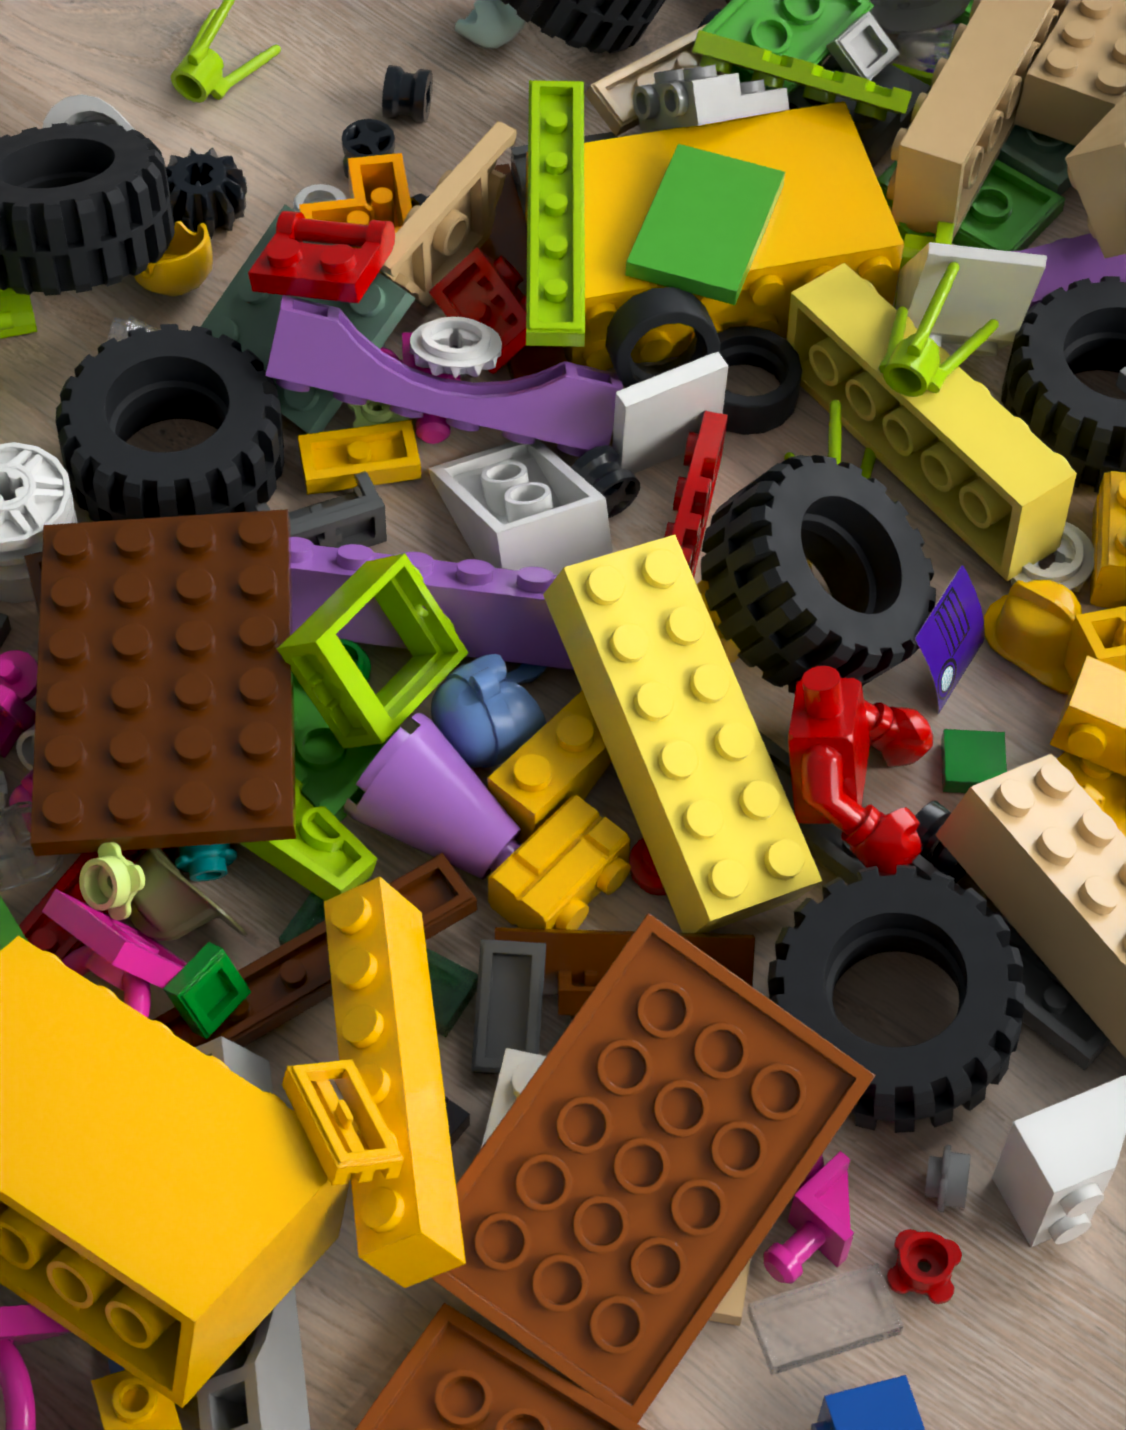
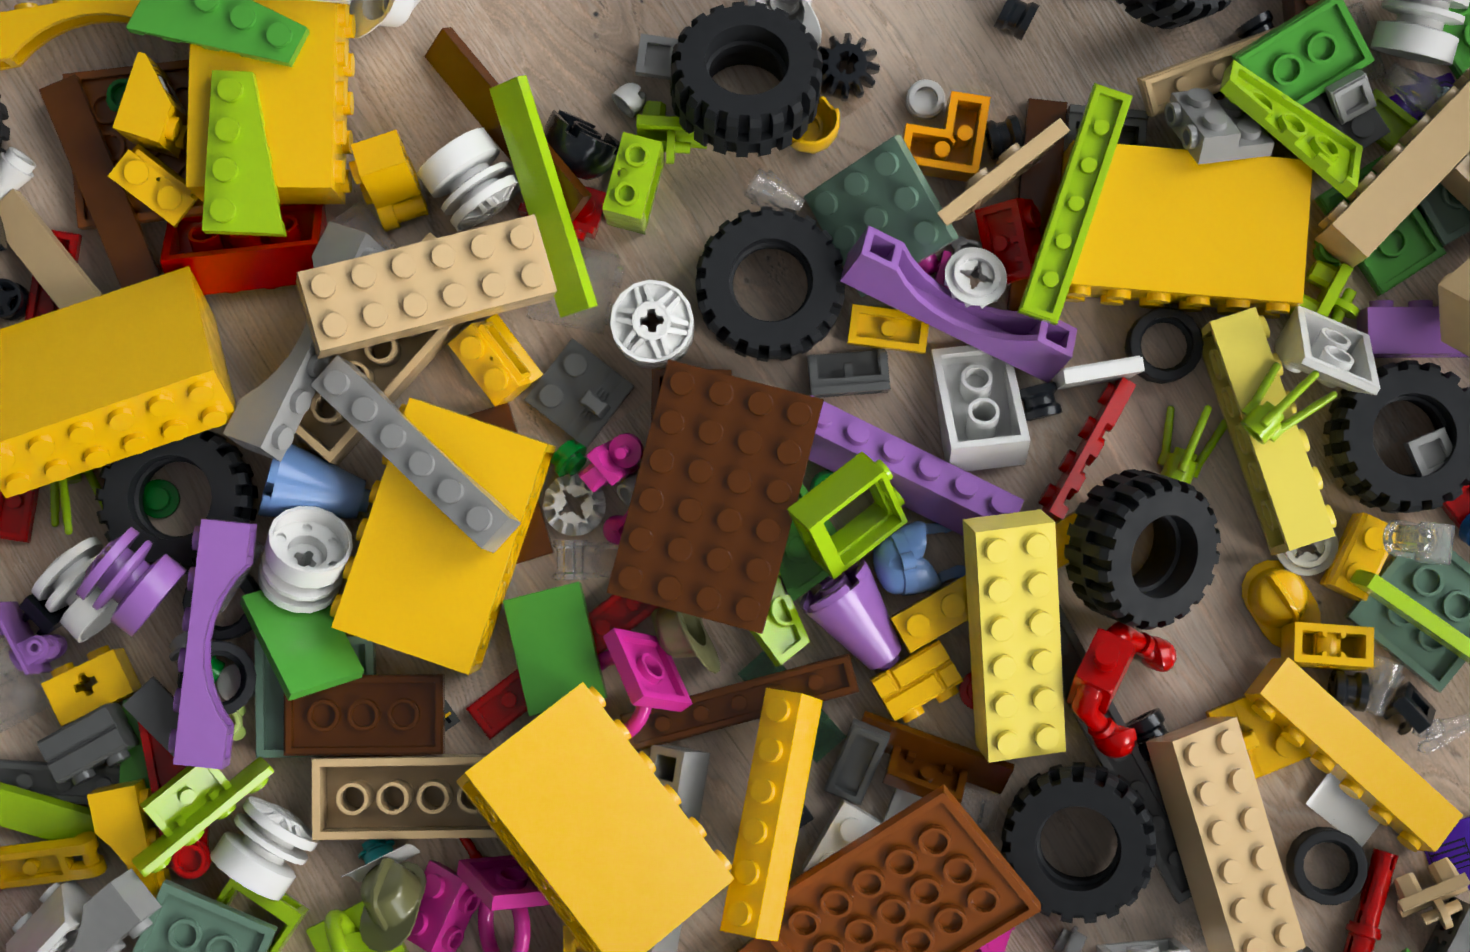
camera: 20 degrees right, 30 degrees up
yellowish green plate [79,842,145,920] -> none
green tile [163,942,251,1039] -> none
red plate [248,211,395,303] -> none
yellow tile [282,1060,404,1186] -> none
black wheel [341,119,395,180] -> none
black tyre [605,287,721,388] -> none
bright green tile [625,144,785,305] -> none
dark purple sticker [915,565,985,714] -> none
green tile [941,729,1007,793] -> none

